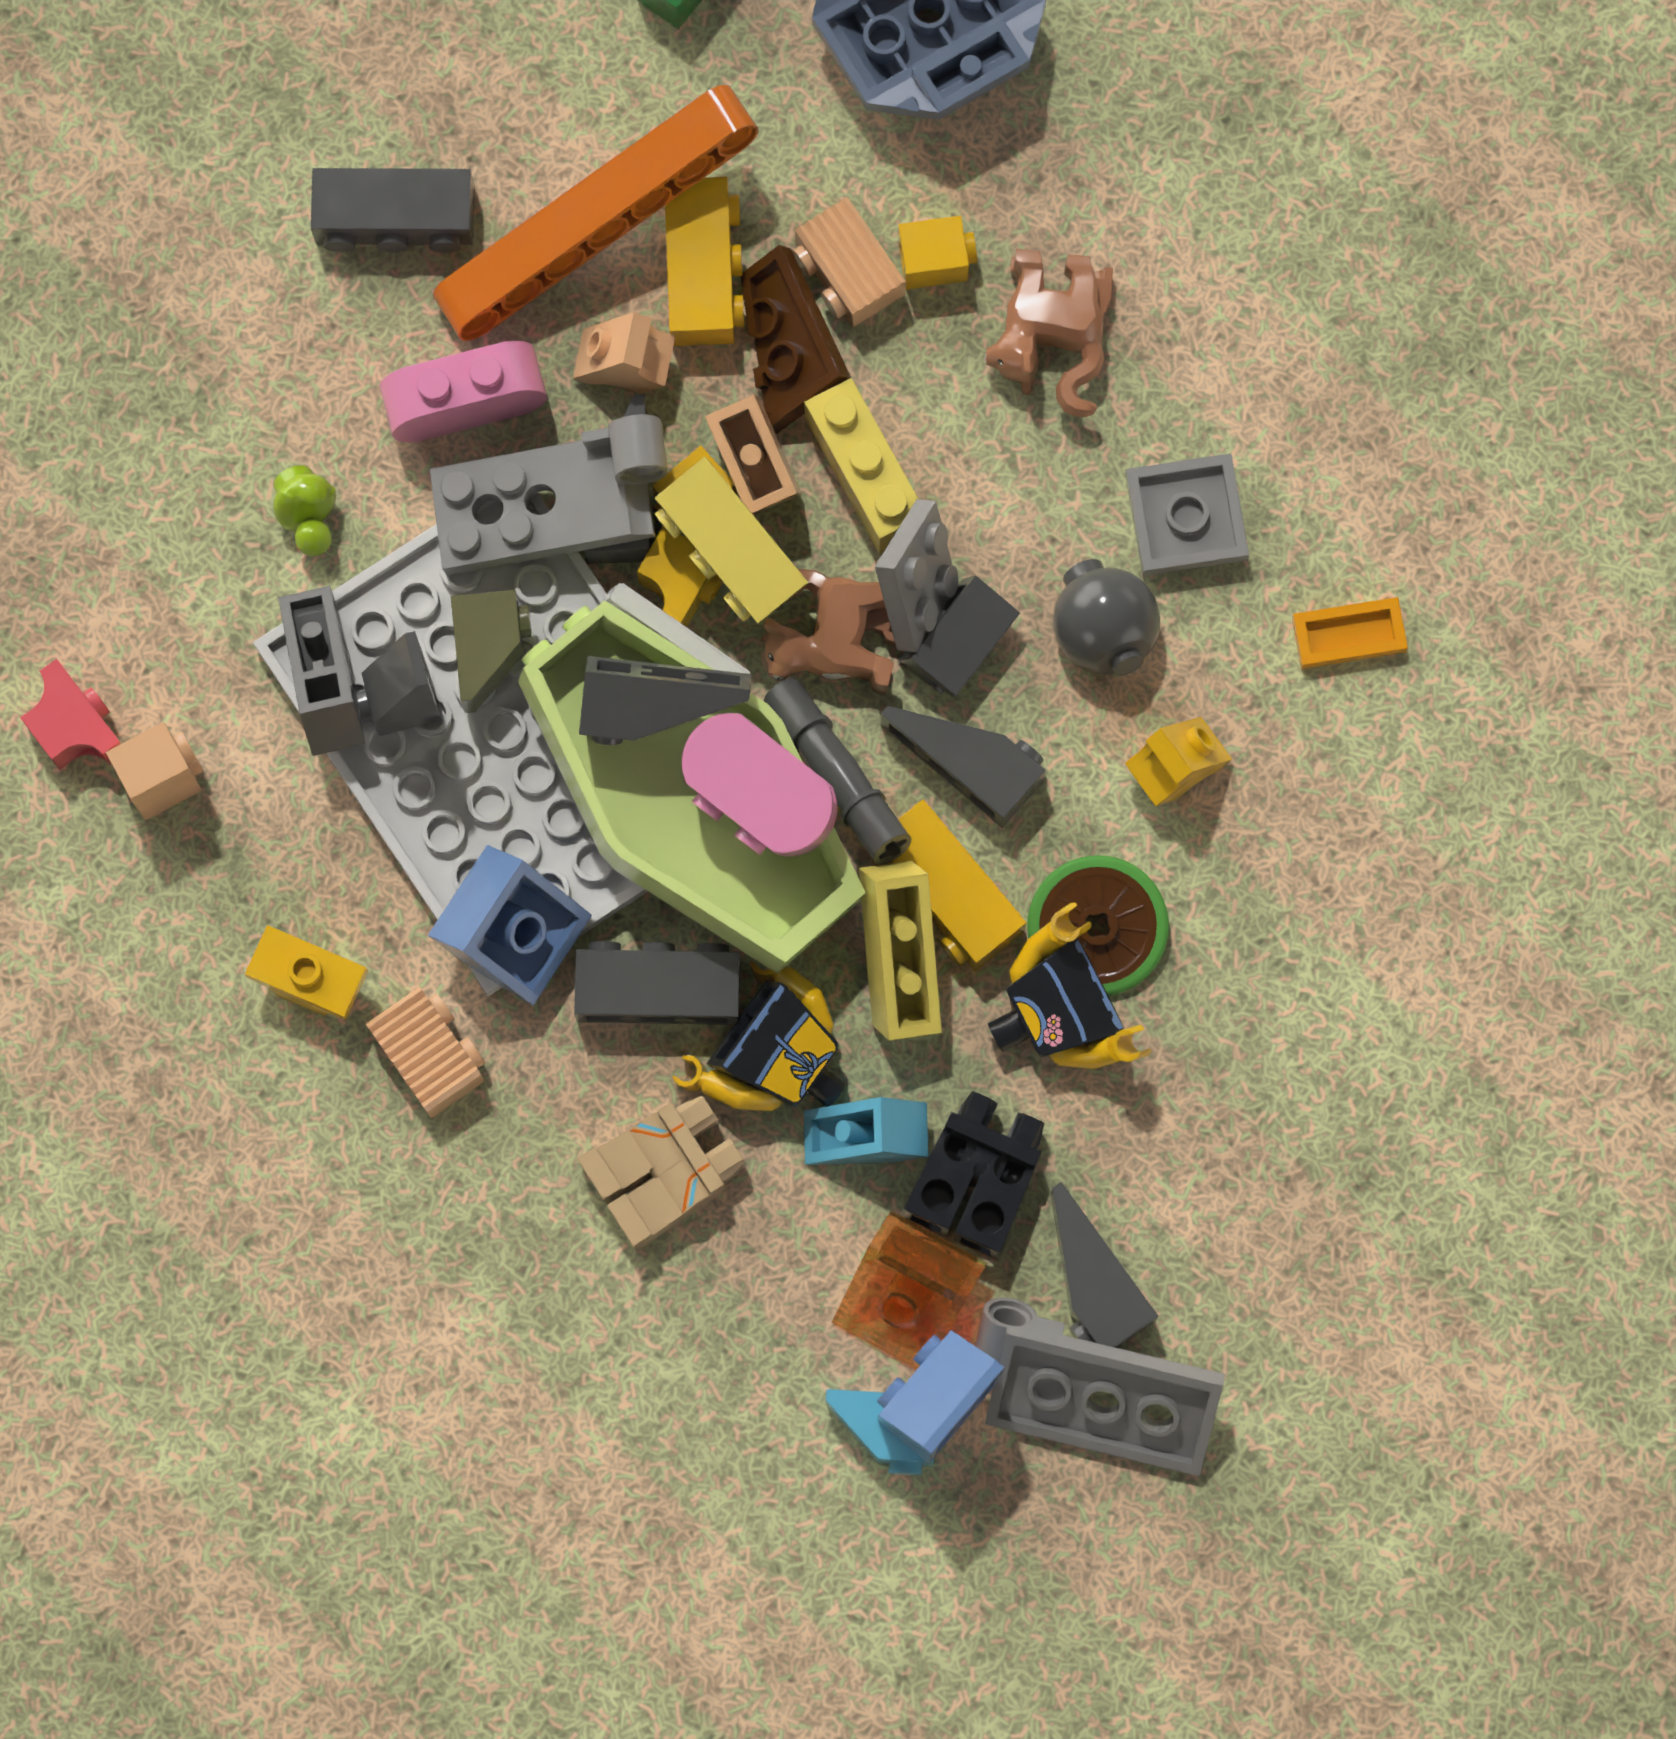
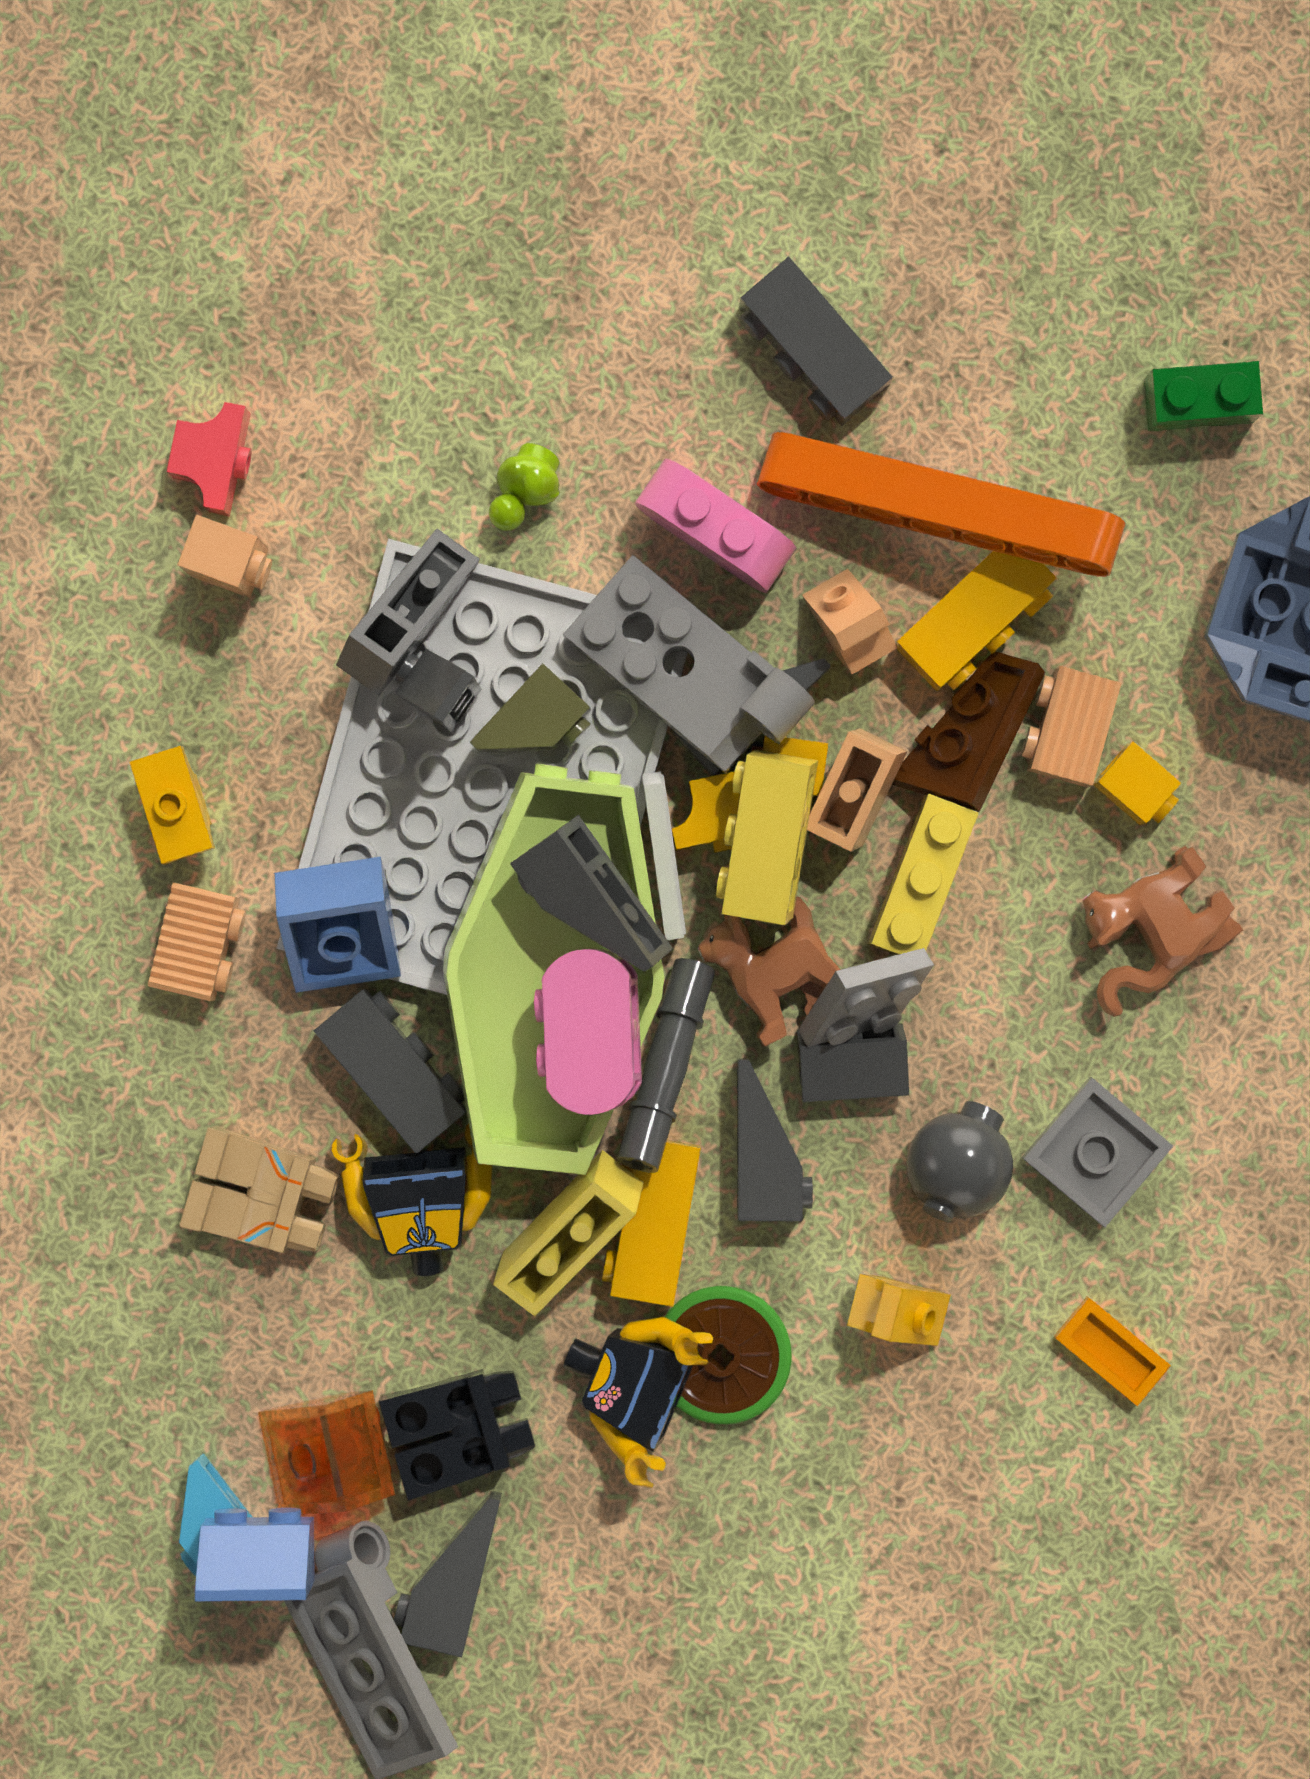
camera: 45 degrees right, 10 degrees up
medium azure slope [804,1097,929,1165] -> none

